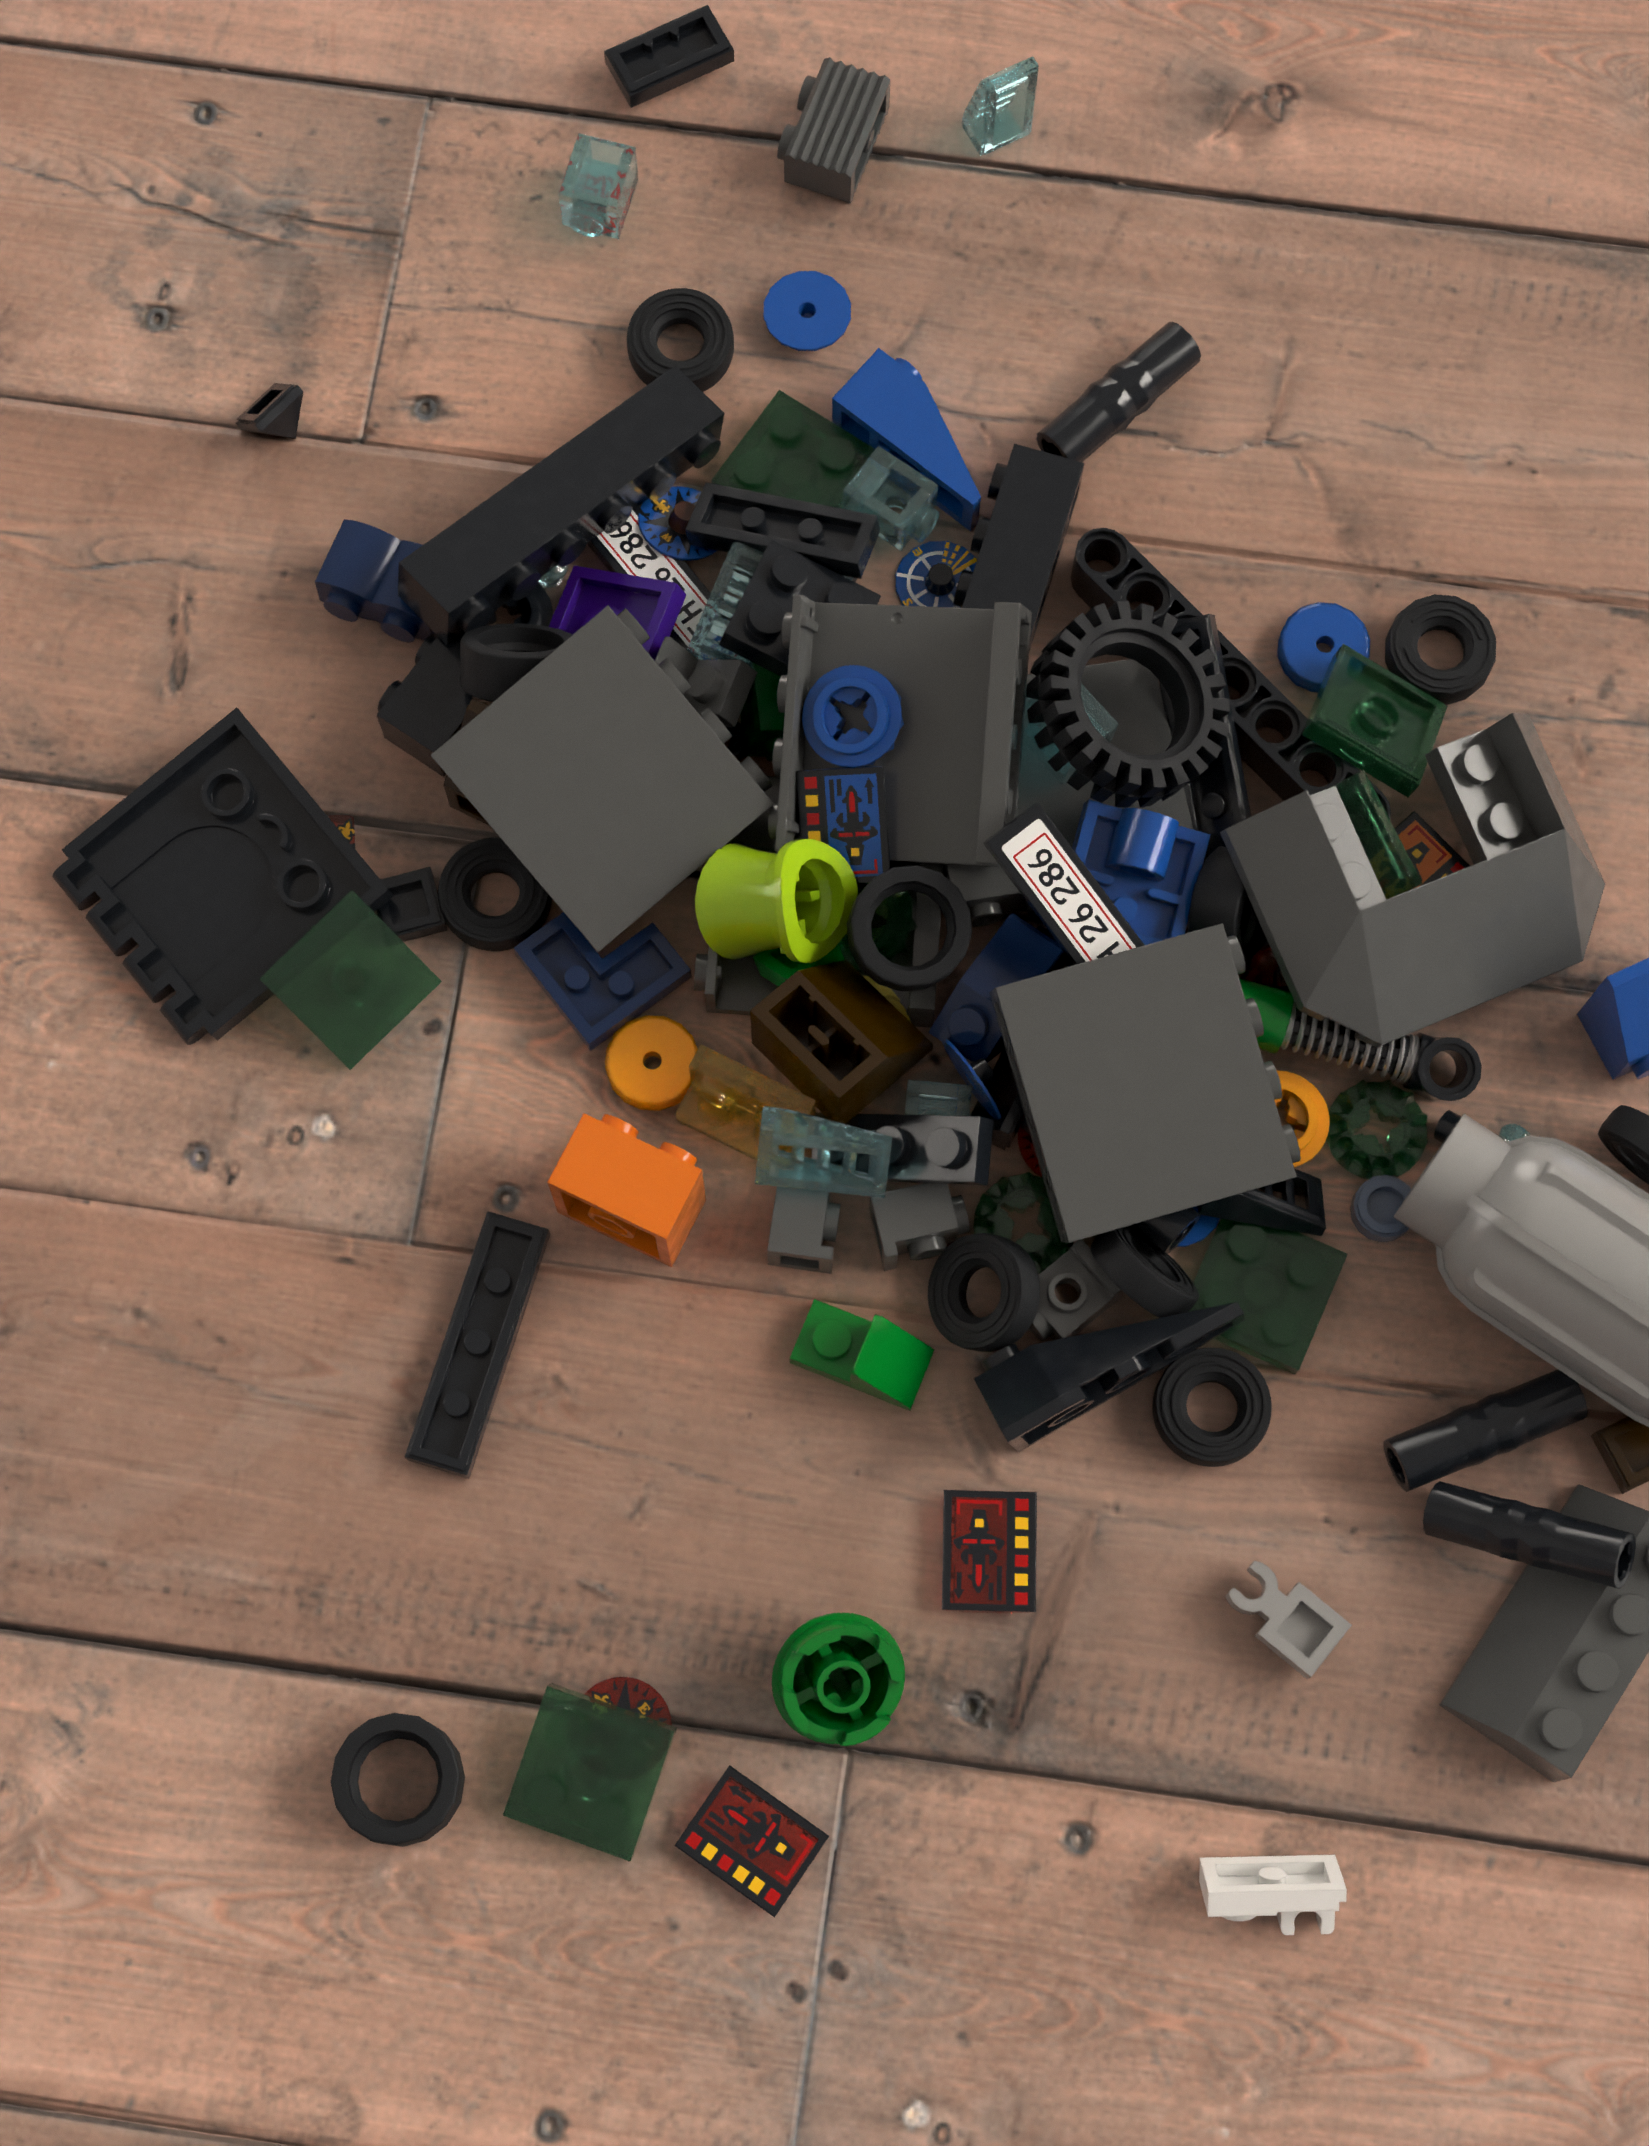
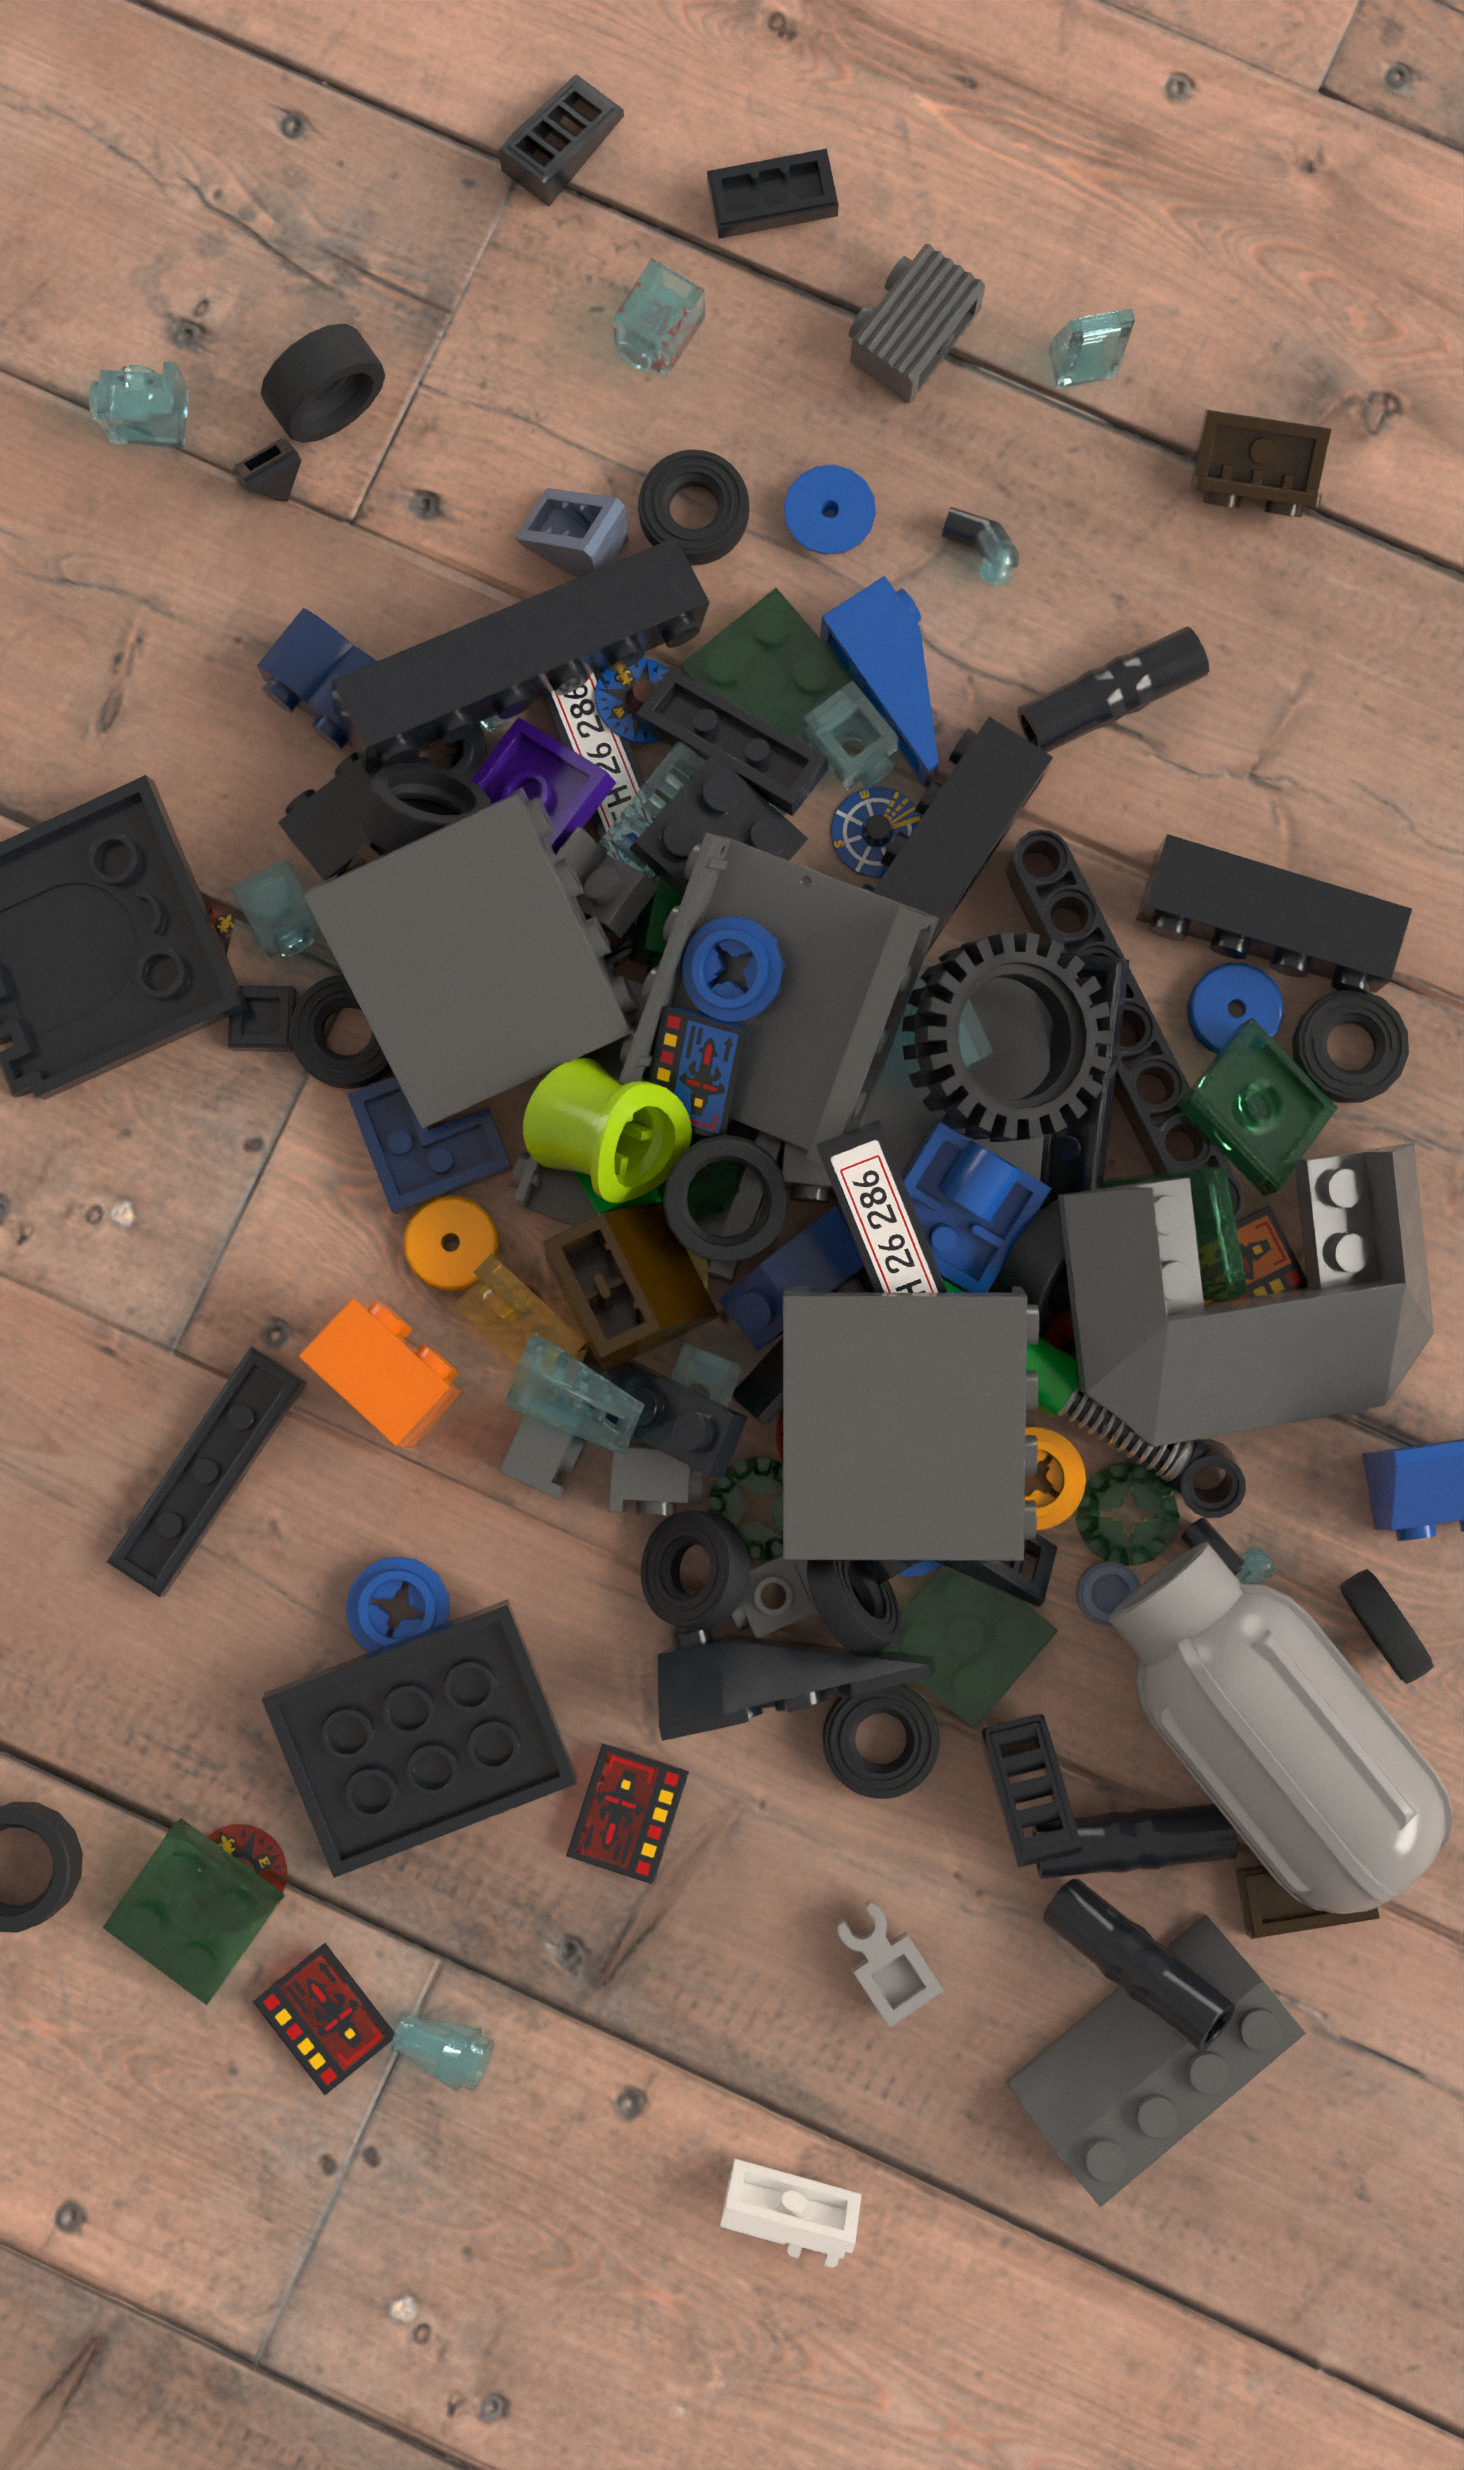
camera: 20 degrees right, 10 degrees up
clear green plate [260,889,442,1070] -> none
green cone [772,1613,905,1746] -> none
green slope [790,1299,935,1411] -> none
blue piece [943,1039,1001,1120] -> none
none -> clear light blue brick [89,362,190,448]
none -> clear light blue bracket [231,858,321,957]
none -> black tyre [260,323,386,443]
none -> black plate [262,1599,578,1878]
none -> blue gear [346,1557,450,1652]
none -> clear light blue cone [391,2013,494,2092]
none -> black slope [498,74,624,206]
none -> sand blue slope [515,488,629,578]
none -> arm [941,507,1019,586]
none -> black slope [981,1714,1082,1868]
none -> black brick [1136,834,1412,995]
none -> dark brown bracket [1191,409,1331,517]

